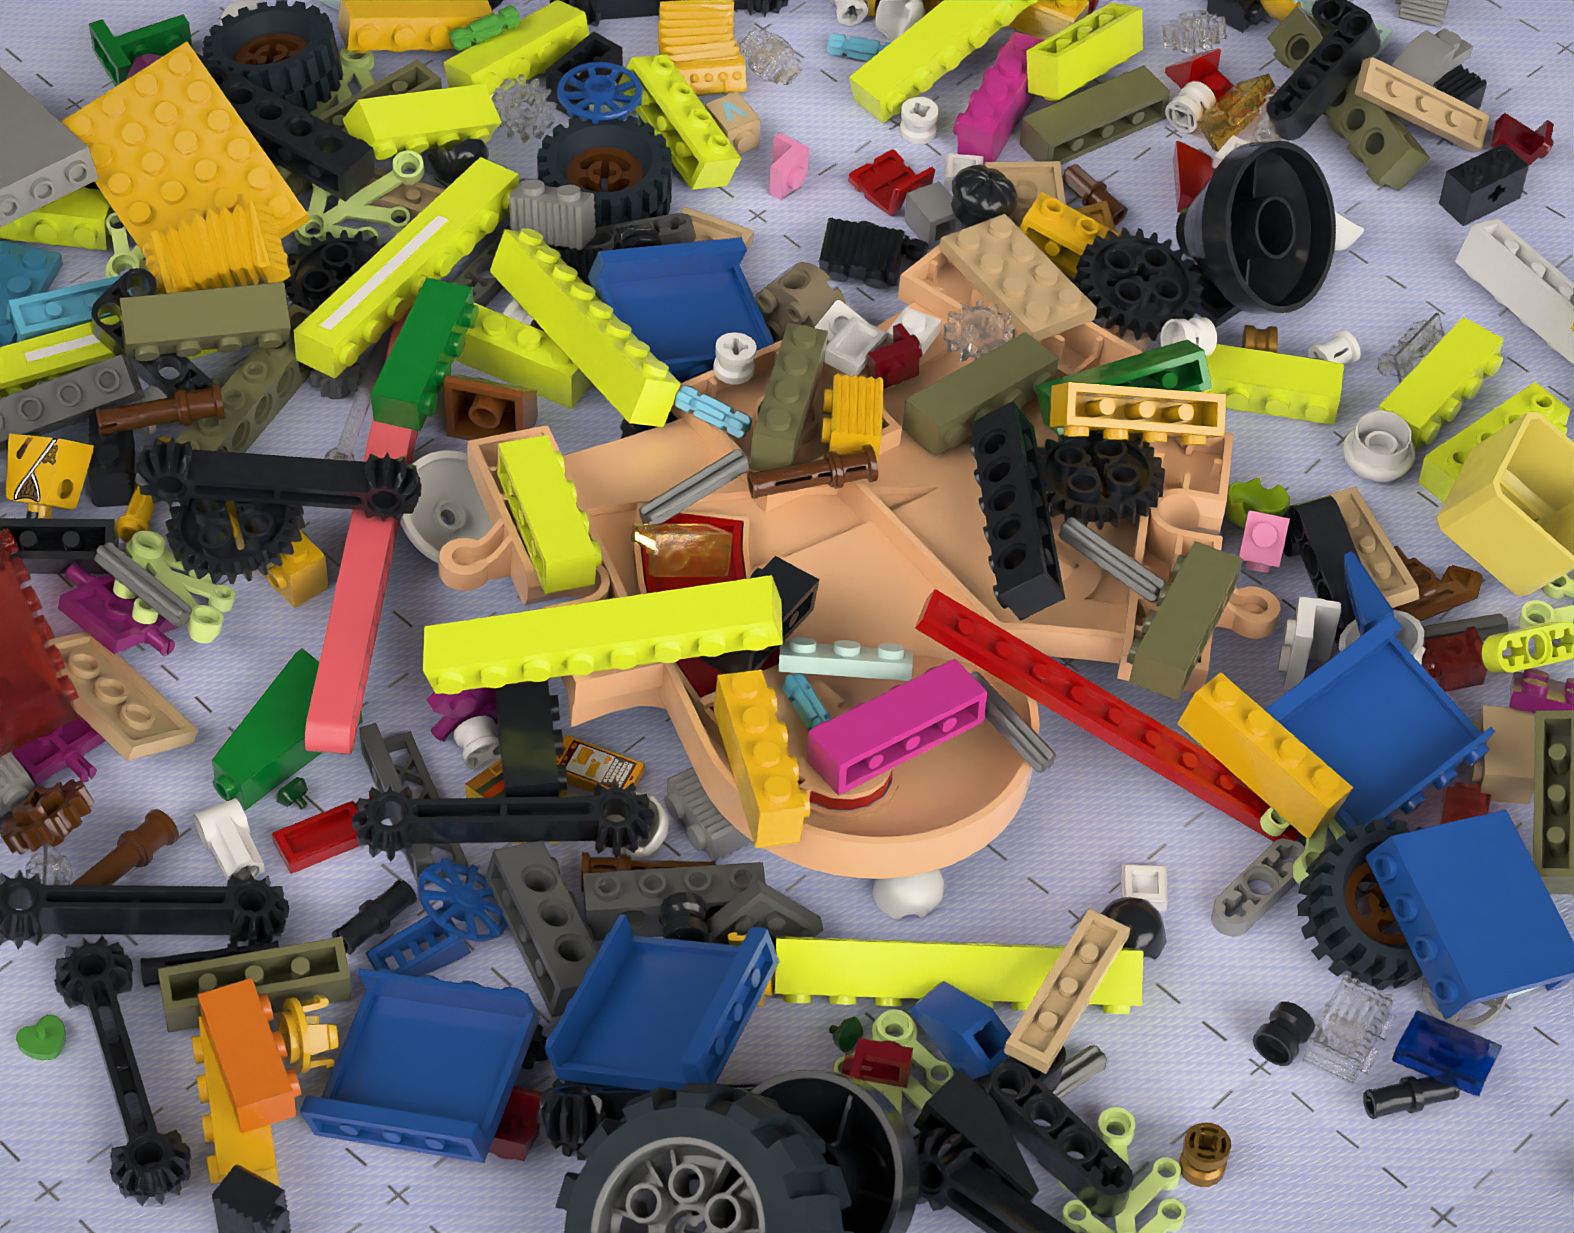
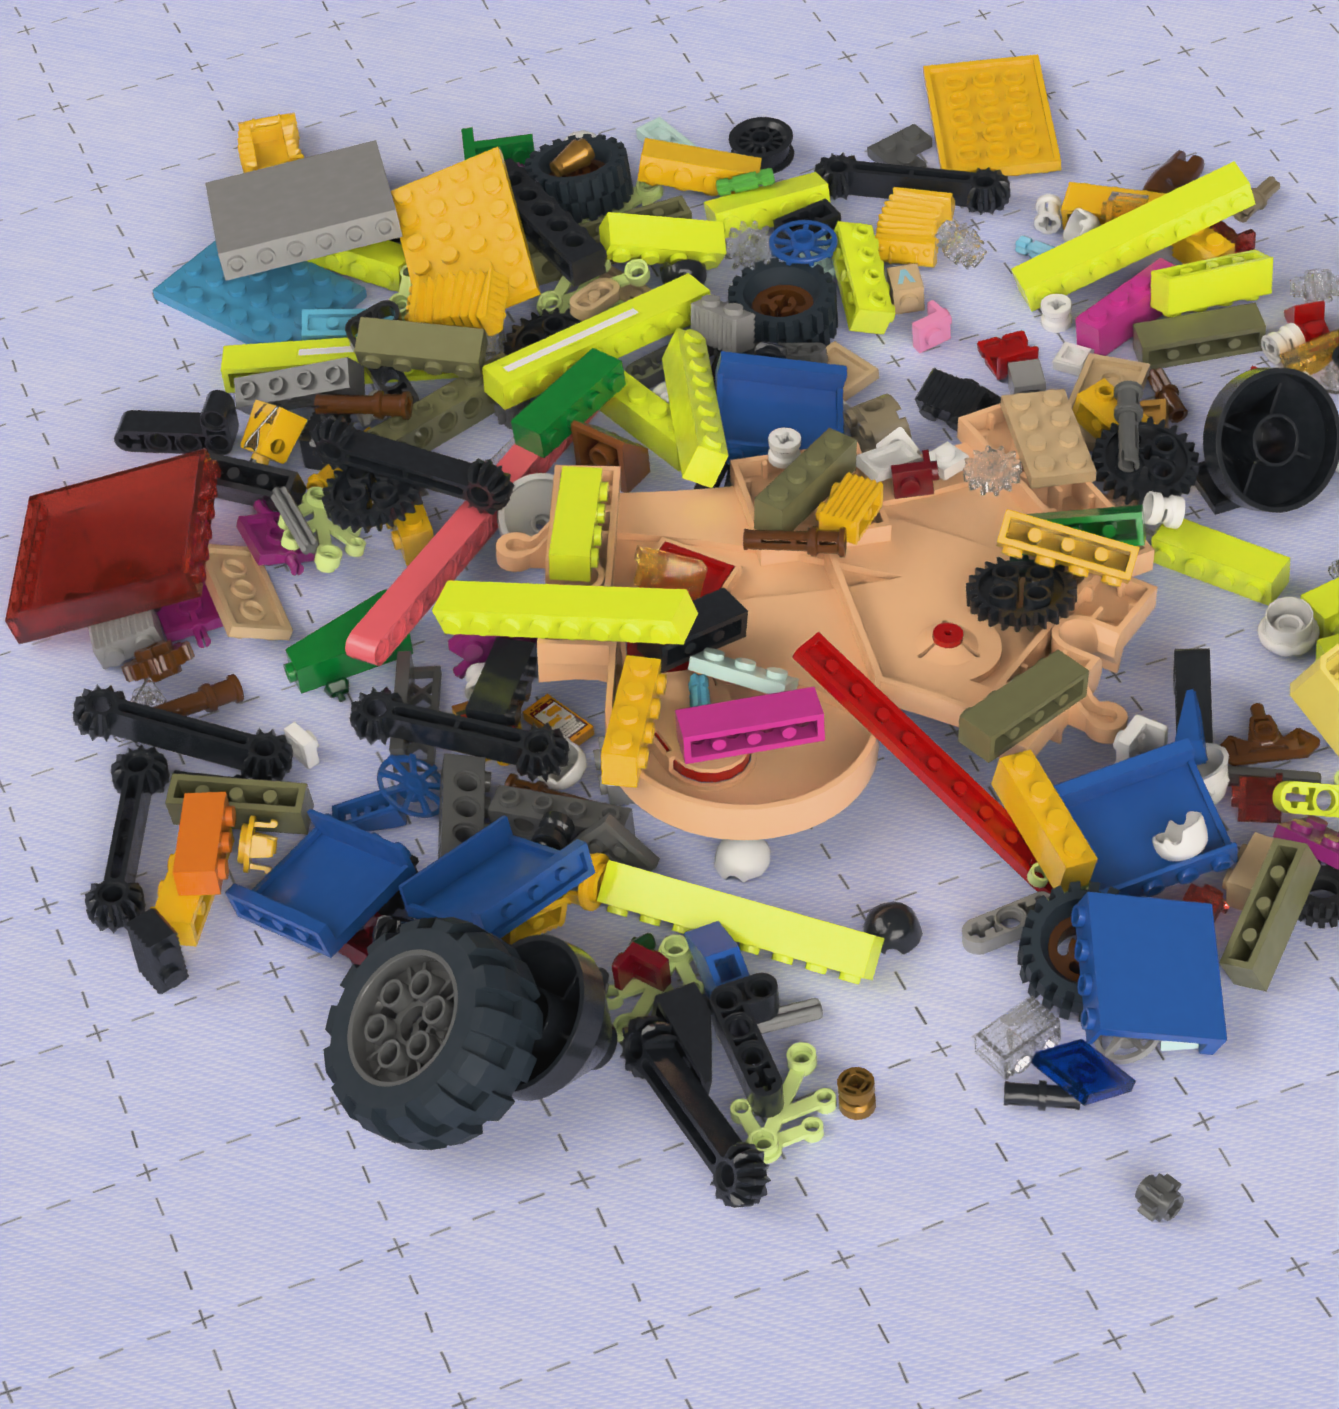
camera: 30 degrees right, 5 degrees down
bright green piece [16,1015,66,1060] -> none
white piece [193,798,265,882] -> none
red tile [272,800,359,874] -> none
black pin [332,879,417,955] -> none
axle [639,449,750,529] -> none
medium azure axle [675,385,752,438] -> none
olive brick [902,332,1059,457] -> none
black piece [951,165,1018,227] -> none
black brick [969,401,1066,621] -> none
dark grey axle [971,671,1056,773] -> none
tan plate [1004,908,1130,1074] -> none
axle [1059,517,1165,603] -> none
white tile [1121,864,1168,911] -> none
lime hair [1225,477,1290,530] -> none
bright pink bracket [1239,510,1290,573] -> none
pearl gold wheel [1242,324,1278,353] -> none
black wheel [1252,1001,1316,1066] -> none
white bush [1307,330,1361,364] -> none
tan plate [1320,486,1419,608] -> none
none -> white plate [284,722,320,770]
none -> pearl gold cone [550,138,595,177]
none -> tan plate [570,278,620,321]
none -> dark grey pin [1114,381,1143,472]
none -> white hair [1152,811,1208,861]

